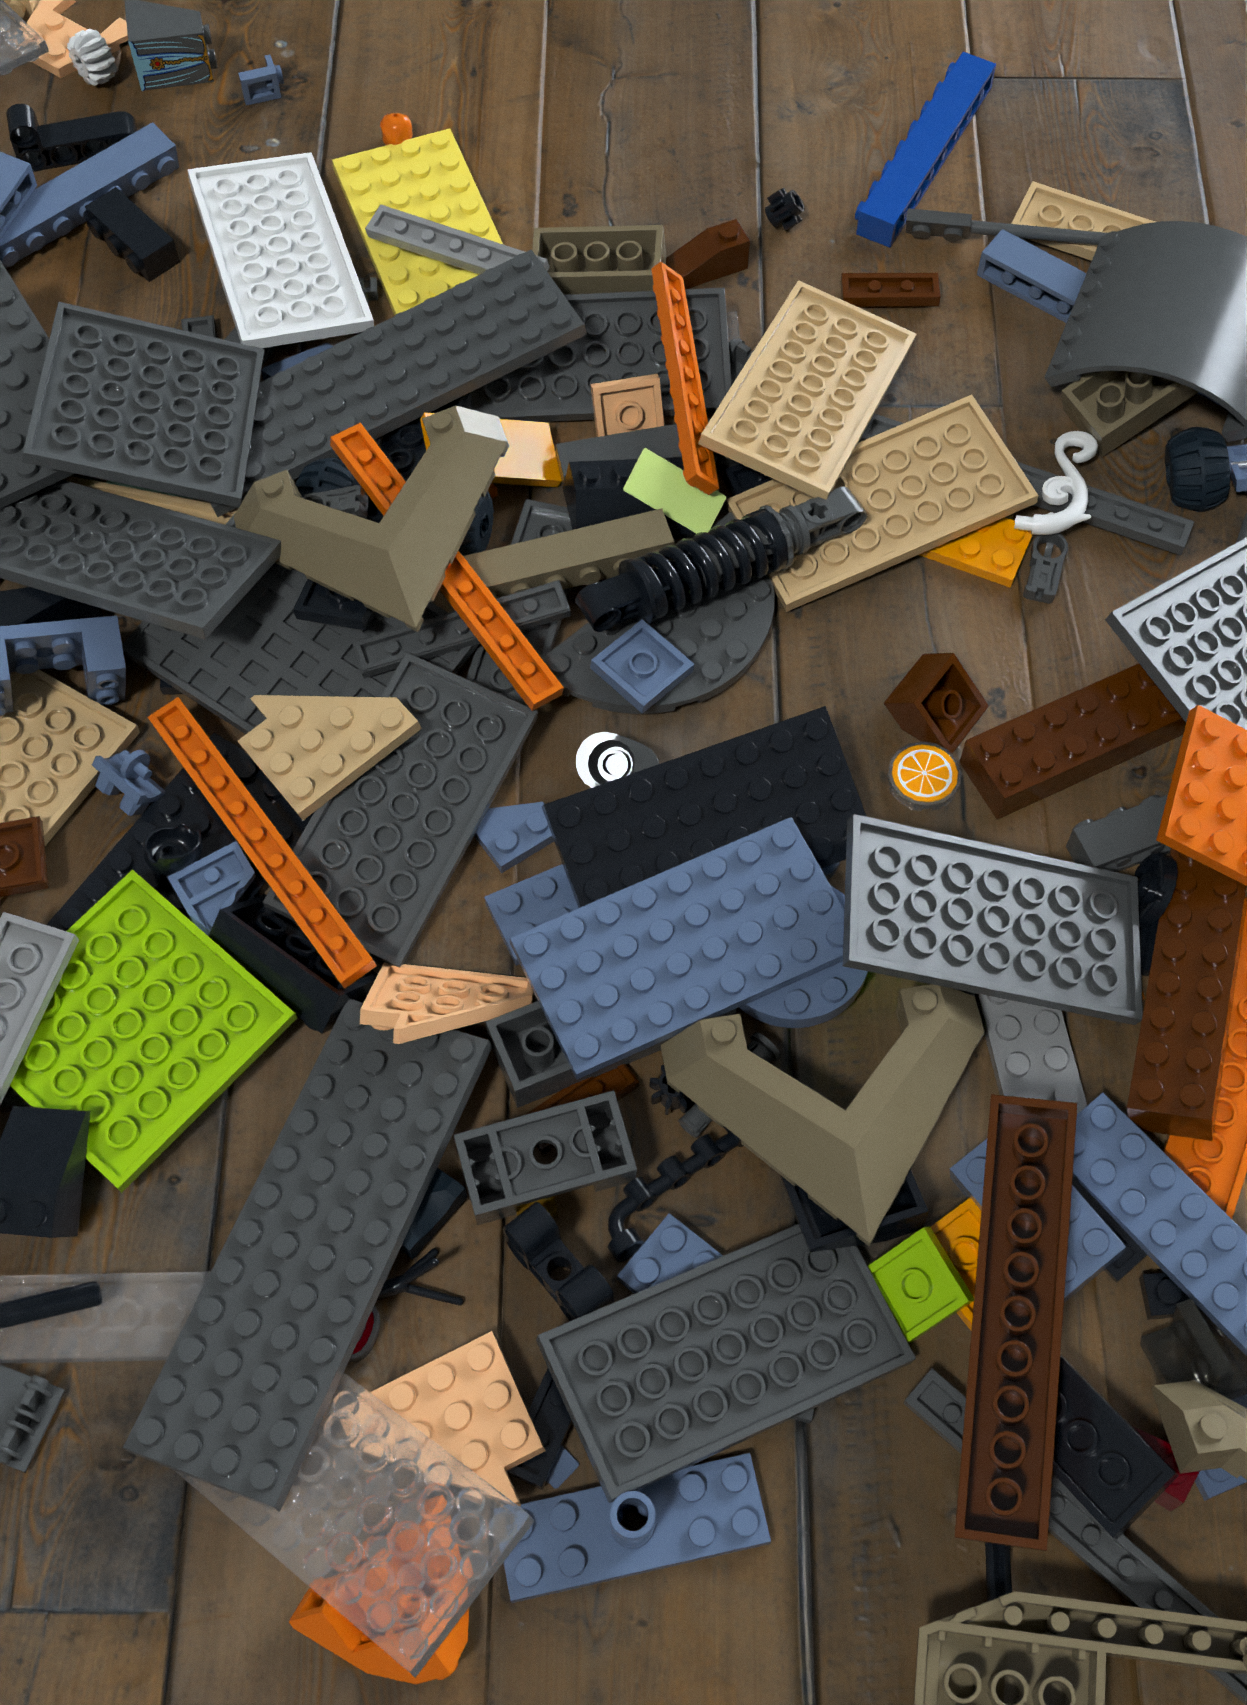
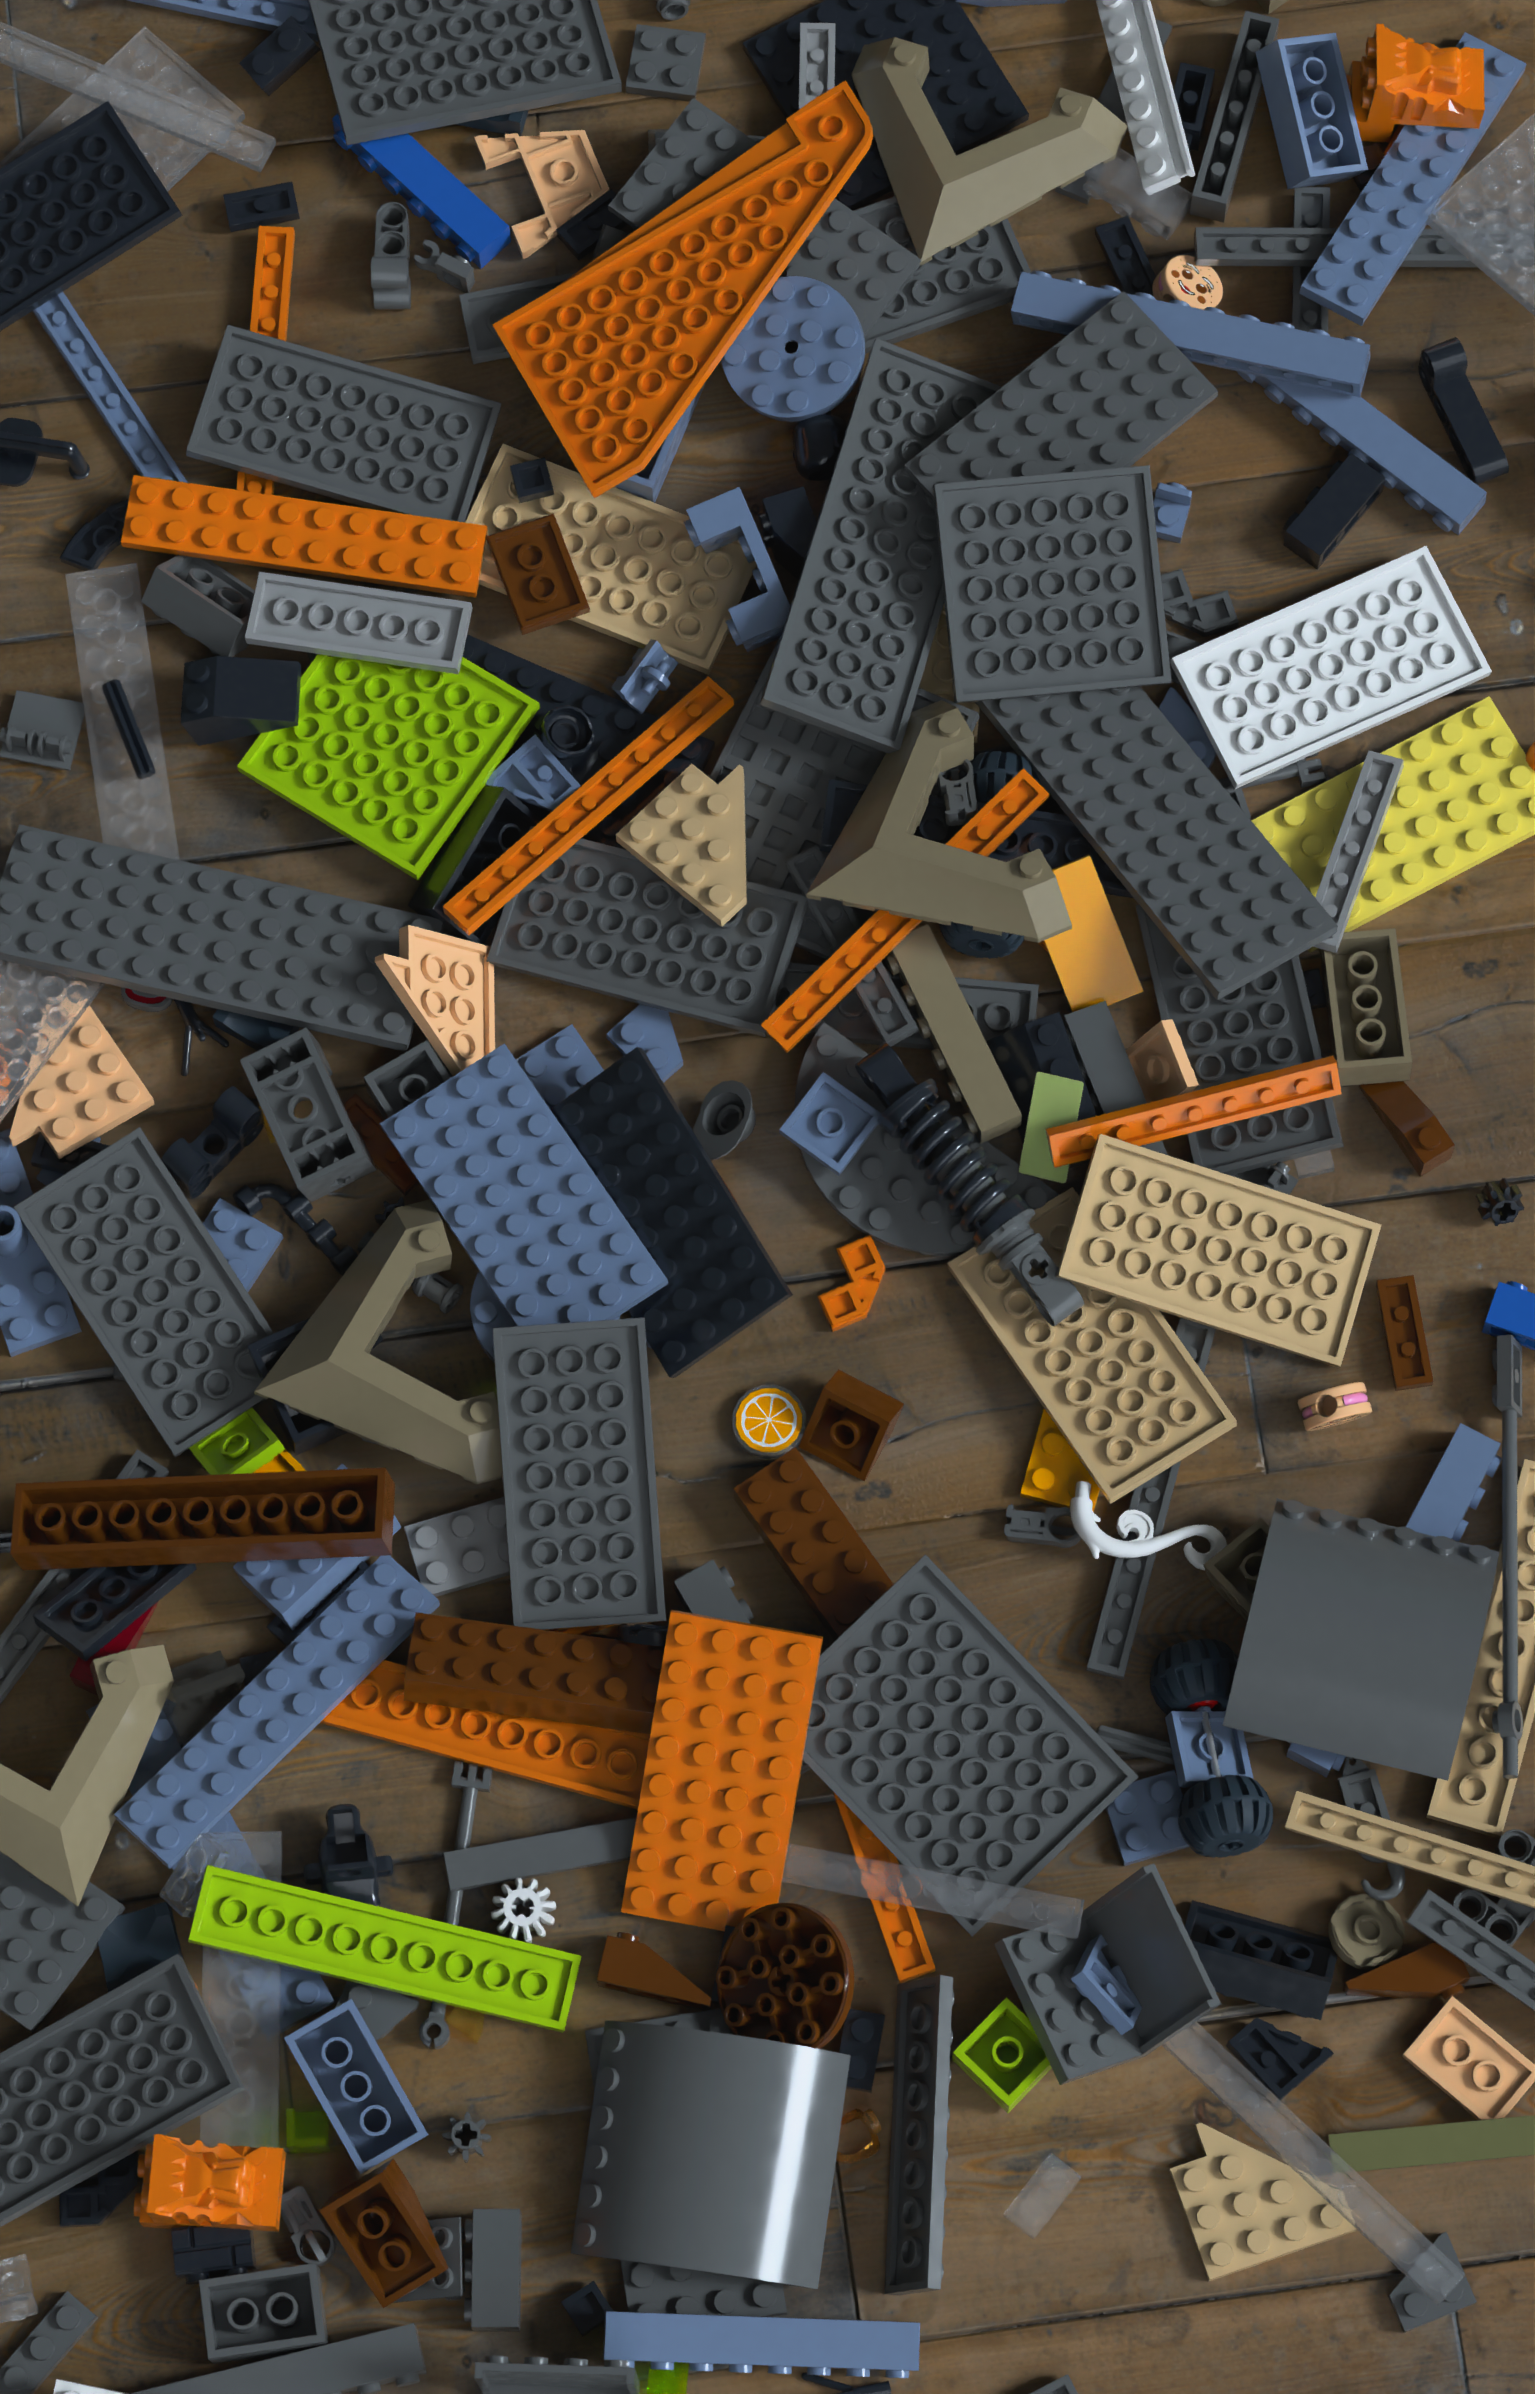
camera: 85 degrees right, 10 degrees up
none -> orange tile [817,1235,885,1332]
none -> light nougat head [1298,1382,1372,1431]

